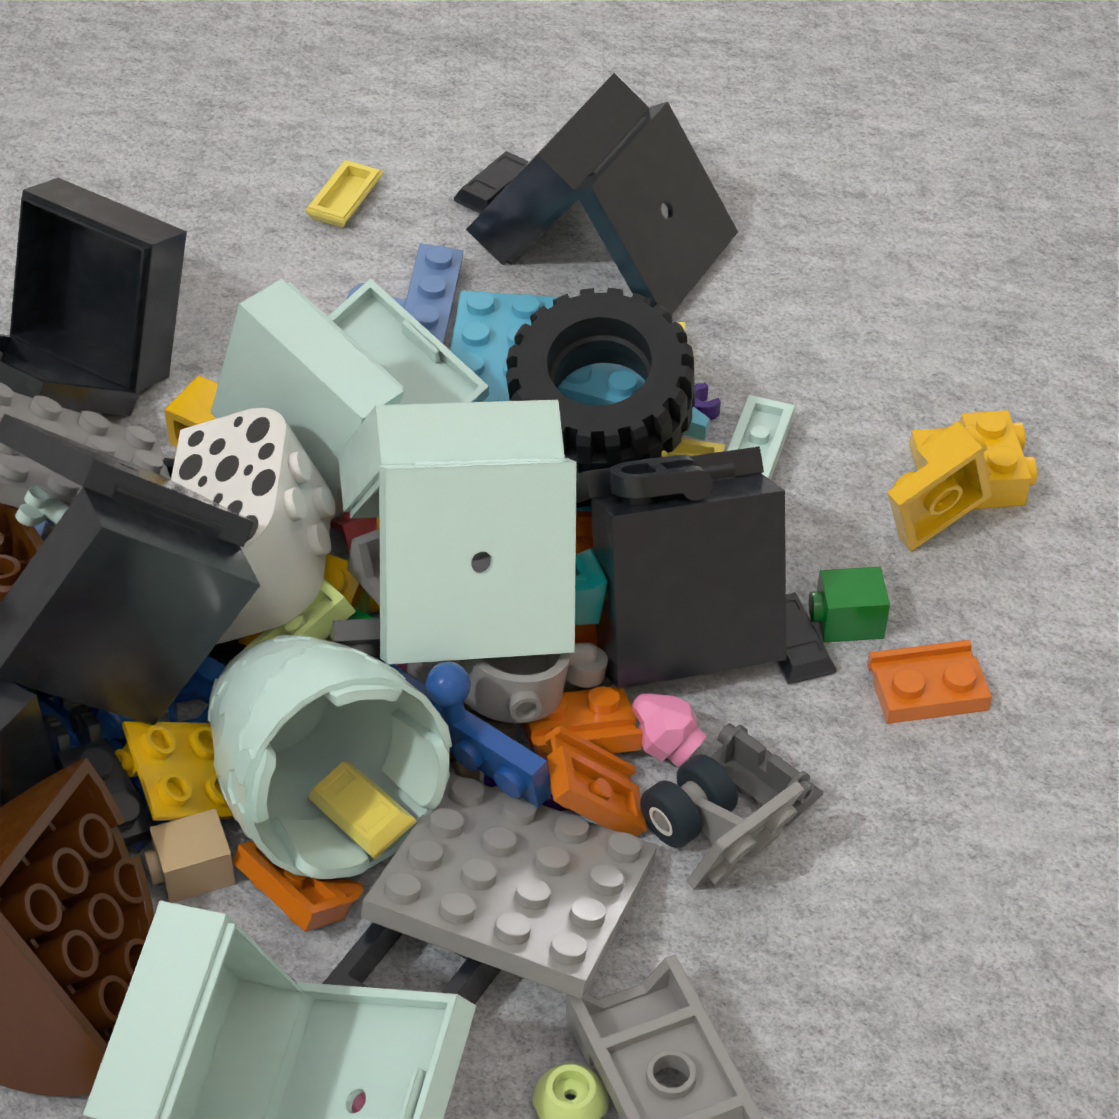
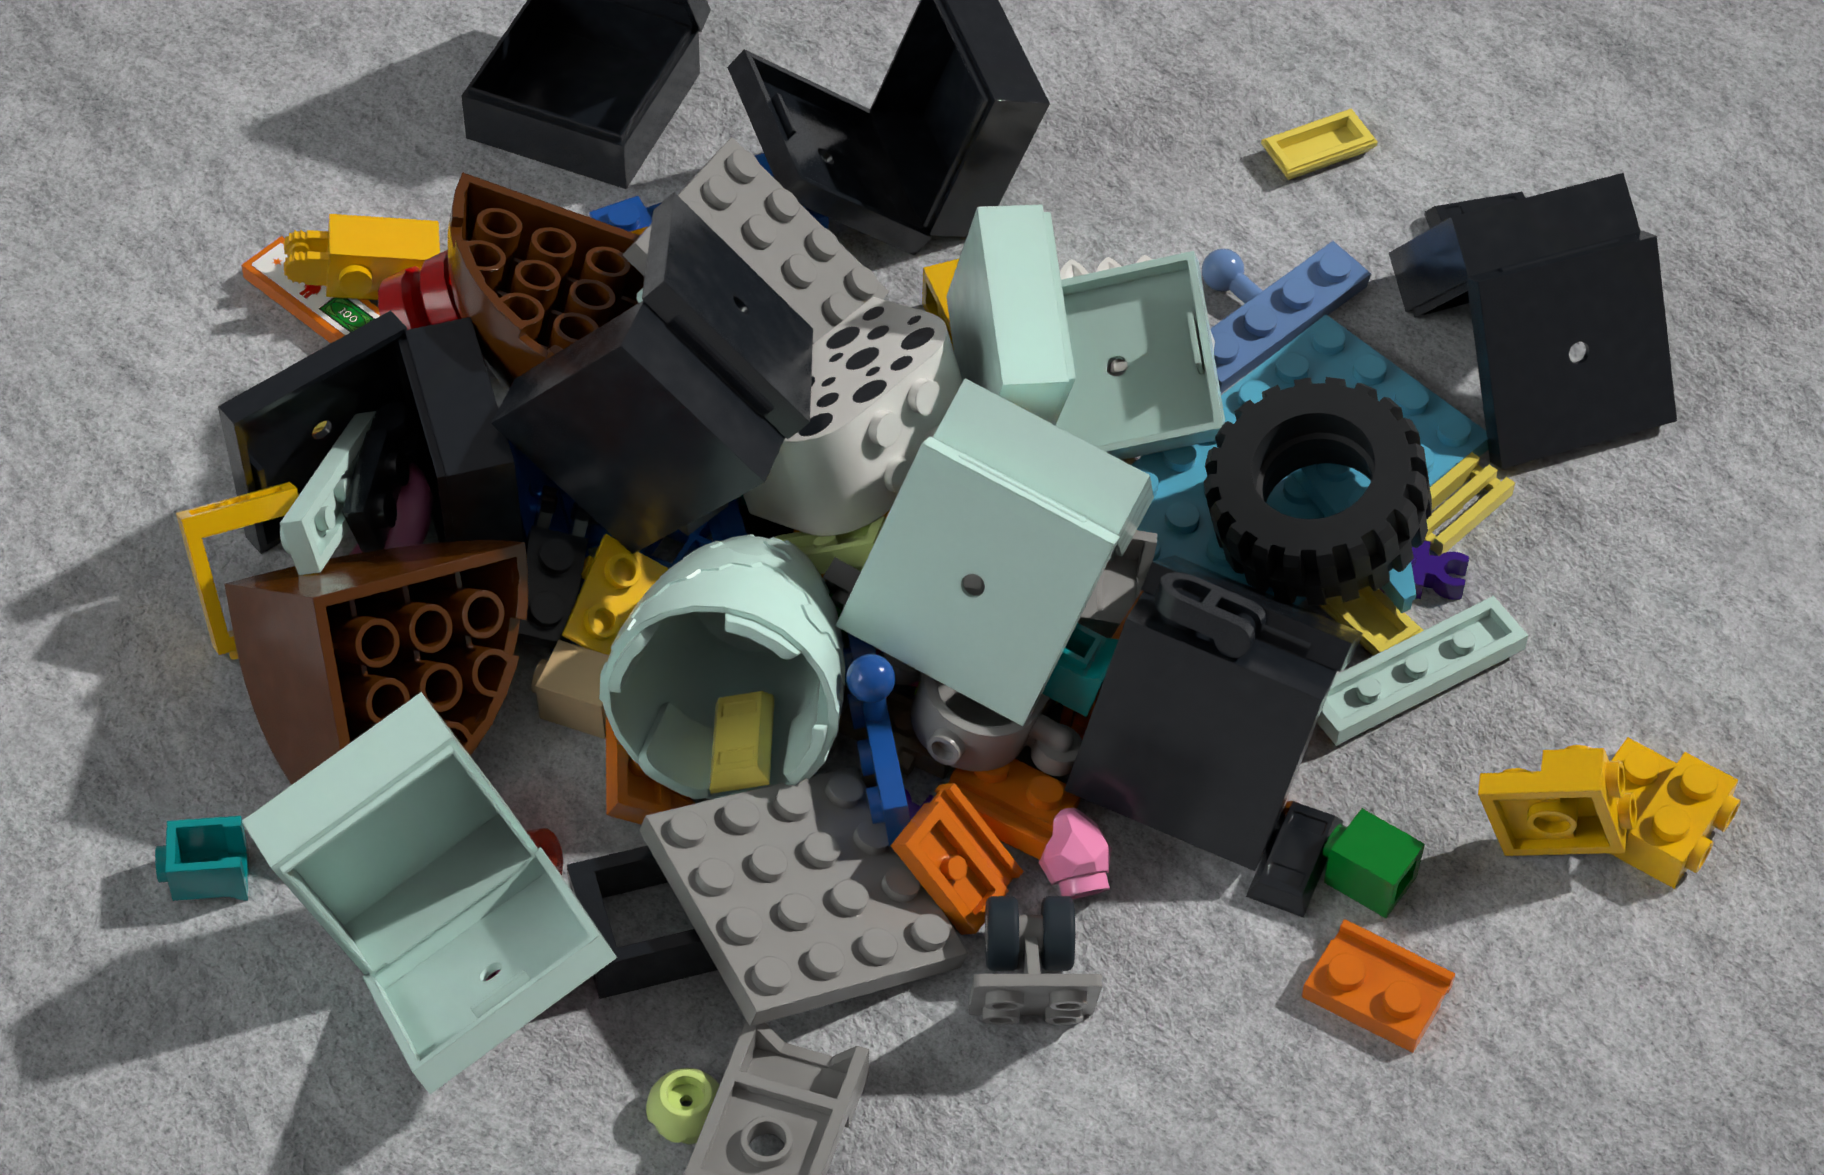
camera: 40 degrees right, 5 degrees up
dark grey hinge [711,723,823,827] -> none

